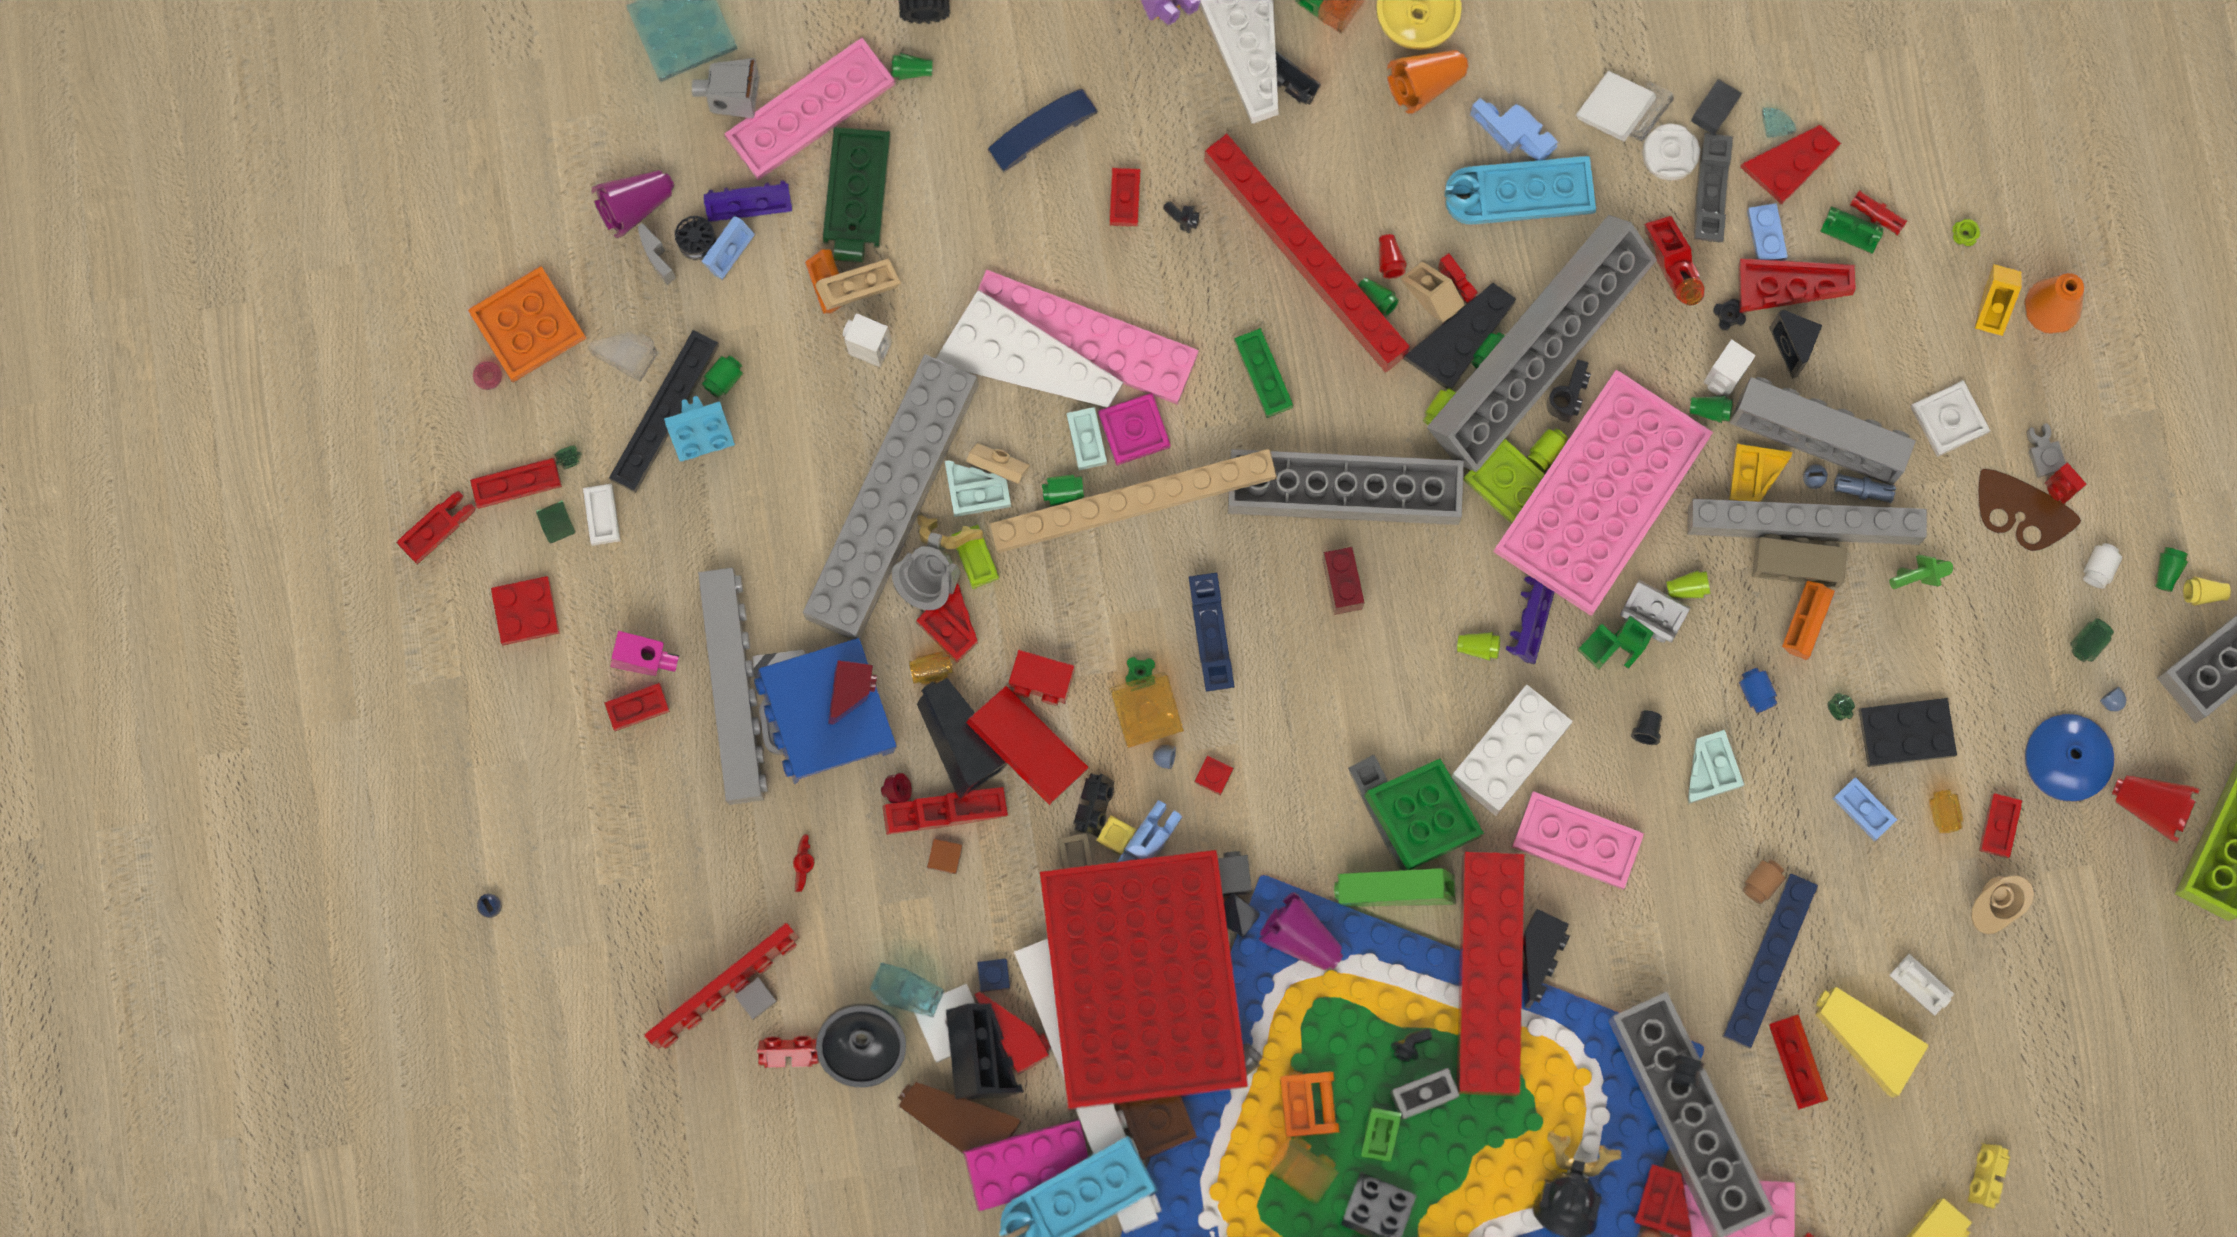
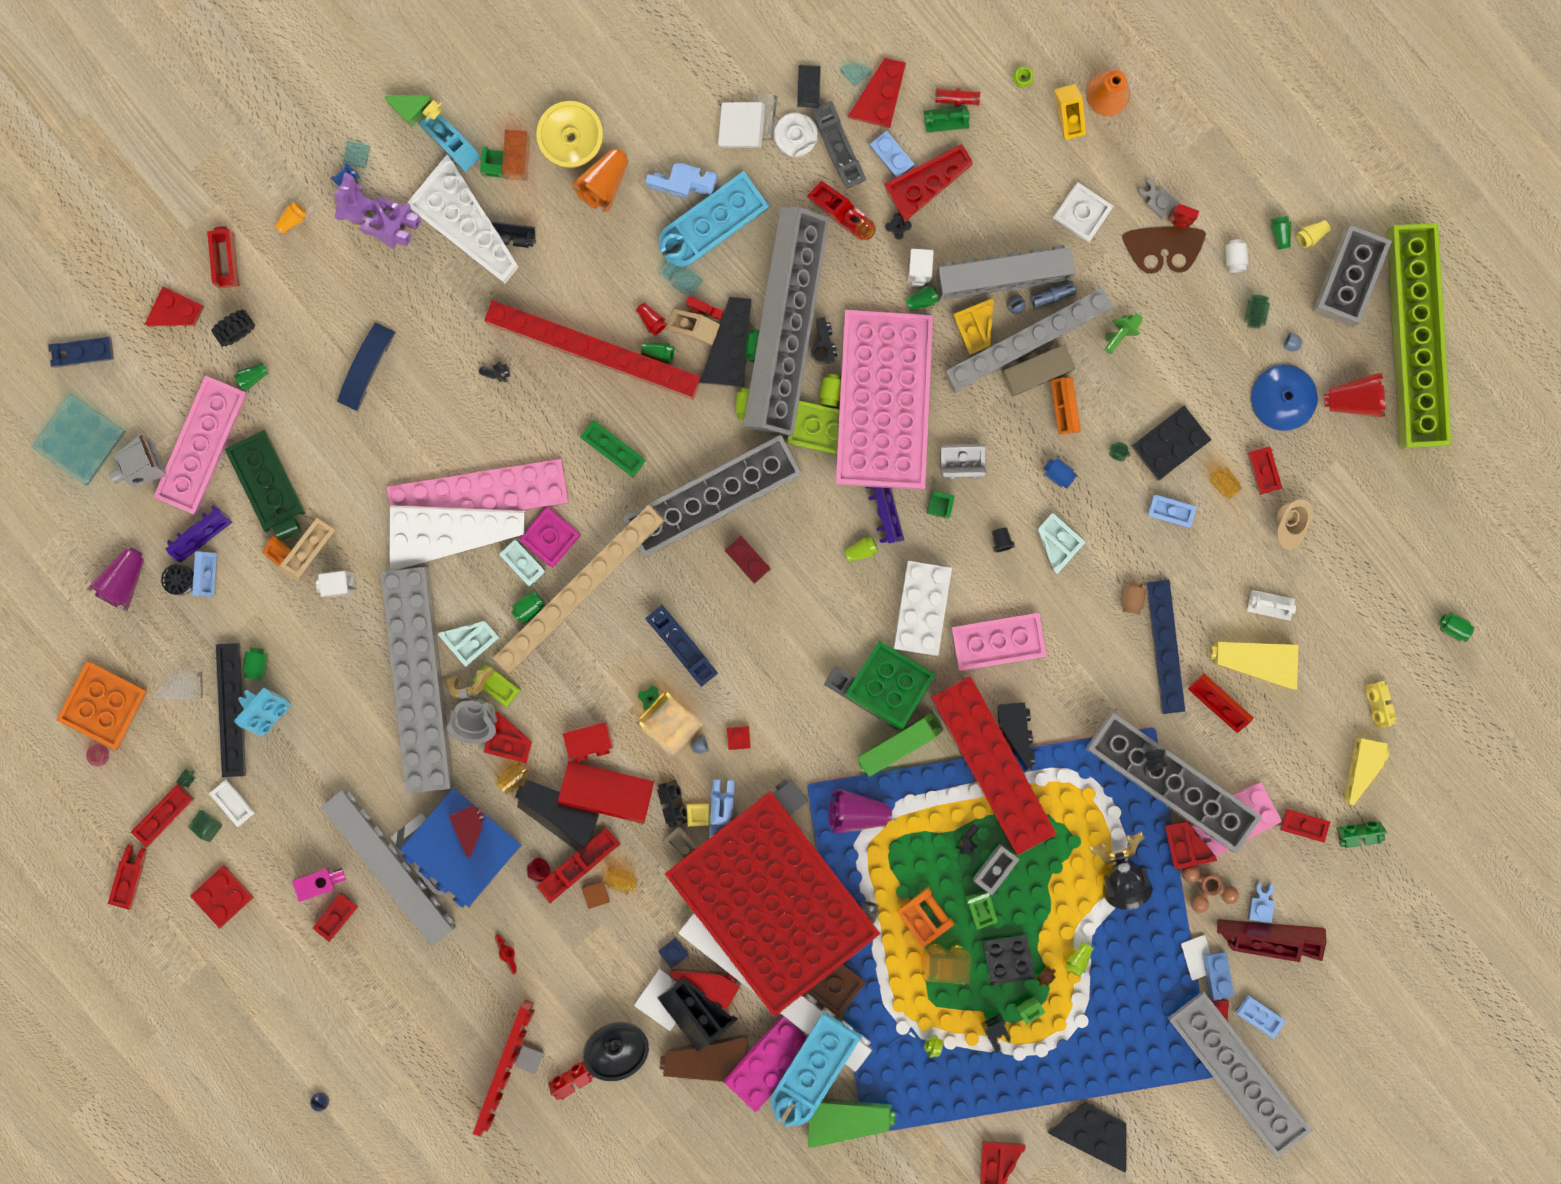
camera: 30 degrees left, 10 degrees up
light grey slope [638,223,676,286] -> none
clear light blue slope [870,962,944,1018] -> none
tan plate [966,443,1030,484] -> none
red plate [1109,168,1141,227] -> none
black slope [1224,893,1260,937] -> none
green panel [1614,616,1654,669] -> none
lime cone [1666,570,1711,598] -> none
black slope [1769,310,1822,379] -> none
none -> clear yellow brick [603,867,638,894]
none -> clear light blue plate [659,261,703,297]
none -> green brick [1439,612,1475,642]

